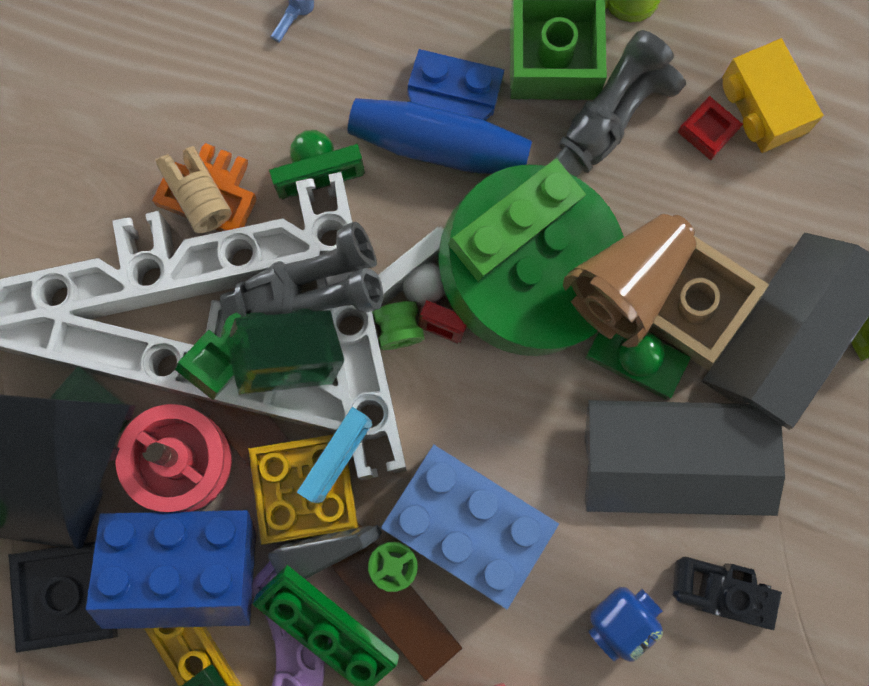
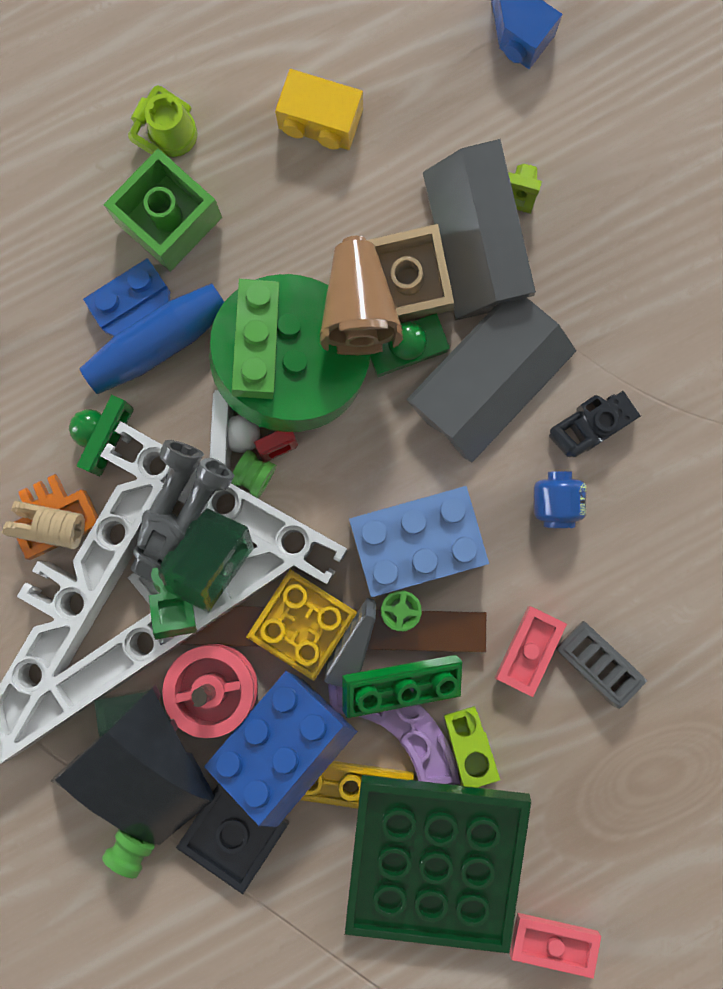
camera: 45 degrees left, 5 degrees up
medium azure tile [297,407,373,504] -> none
dark grey piece [554,30,686,177] -> none
red tile [678,96,743,161] -> none

